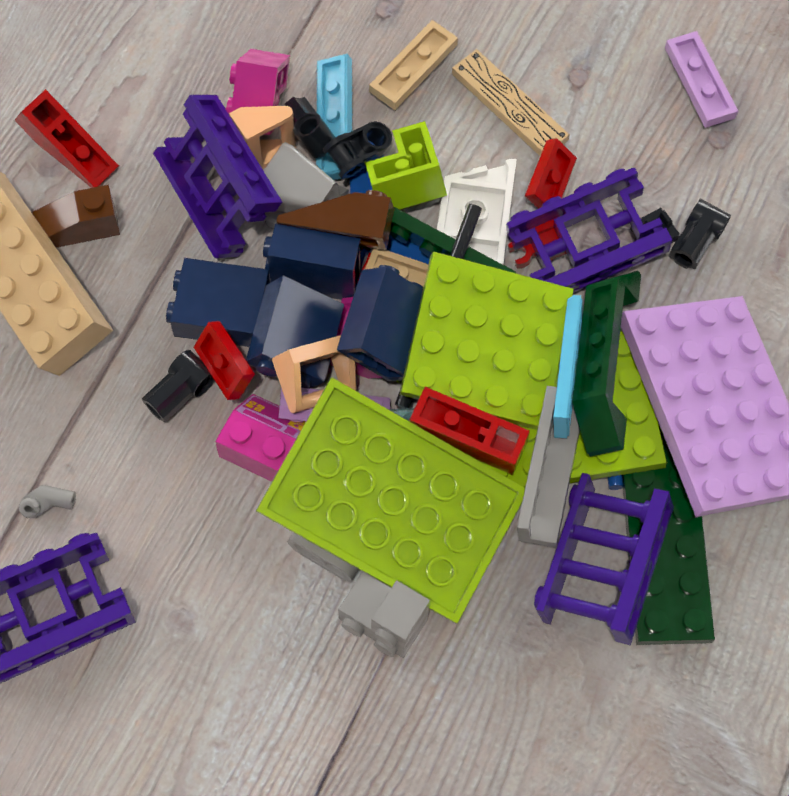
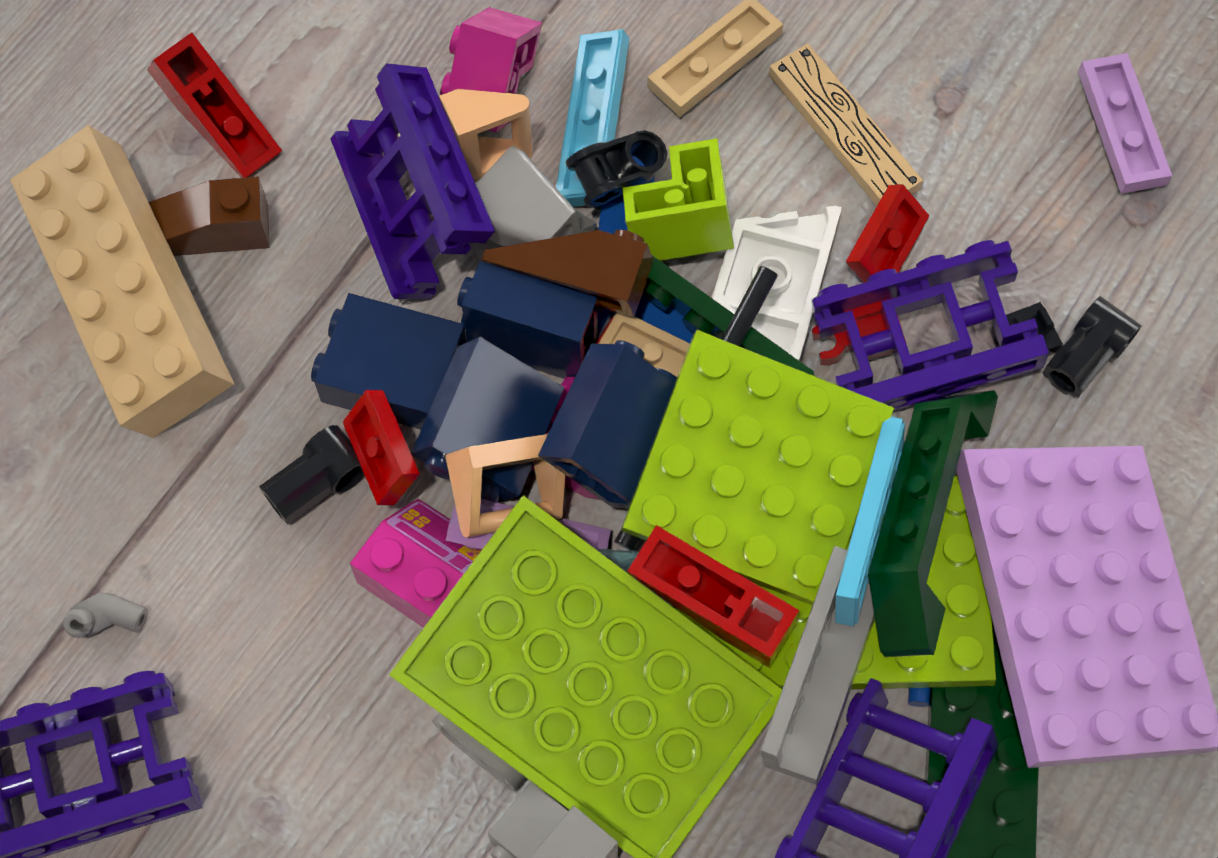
camera: 10 degrees right, 0 degrees up
black piece [284,97,335,158] -> none

